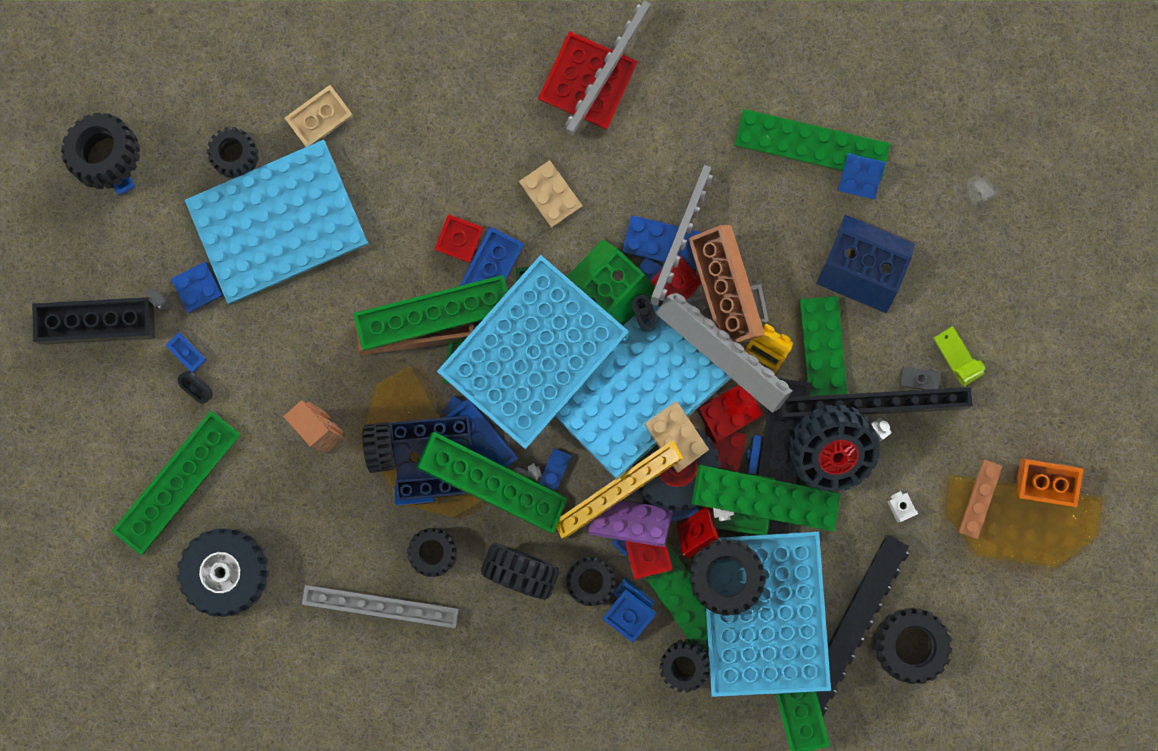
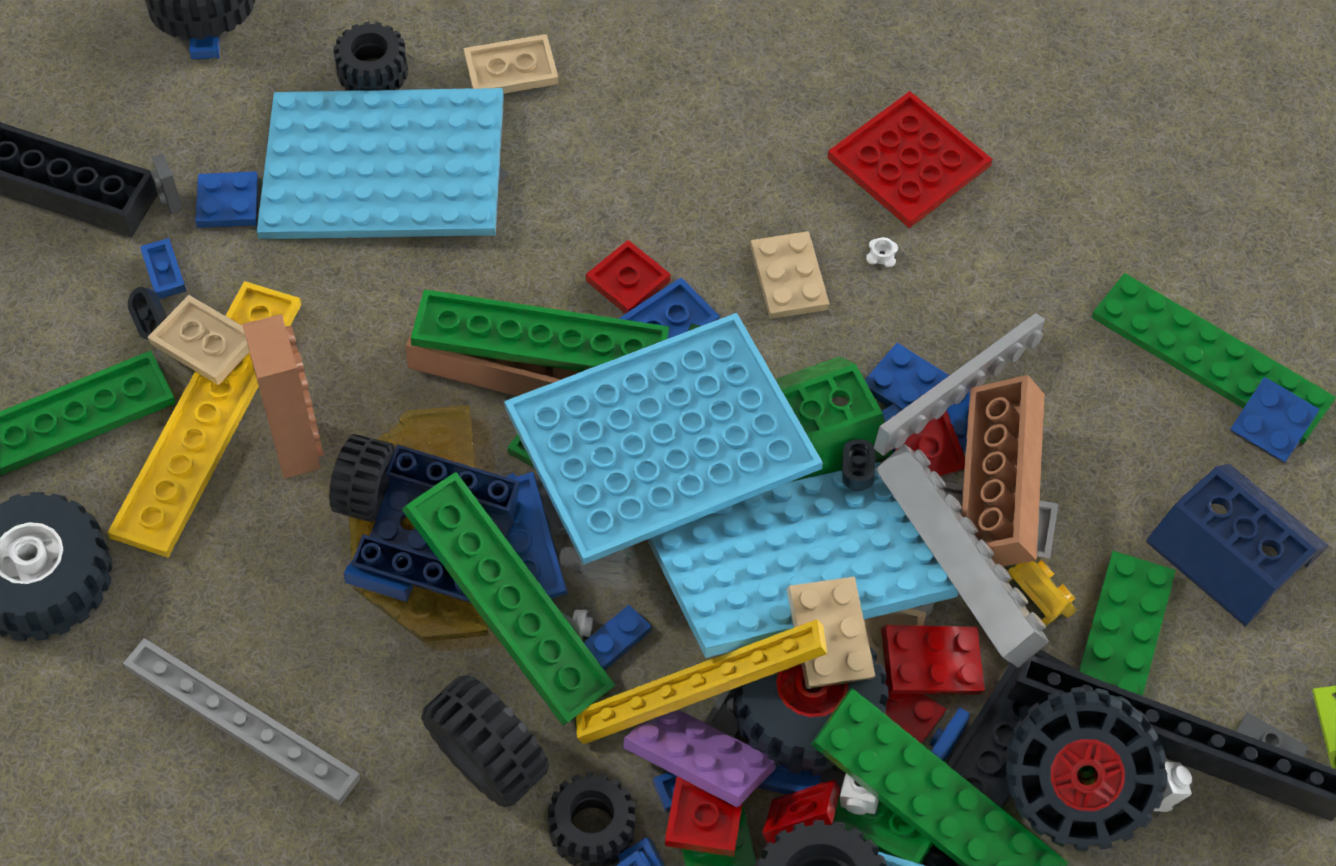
camera: 25 degrees right, 25 degrees down
black tyre [407,528,457,577] -> none
light grey plate [565,0,651,136] -> none
none -> yellow plate [107,281,301,558]
none -> tan plate [147,295,249,385]
none -> white plate [866,237,898,267]

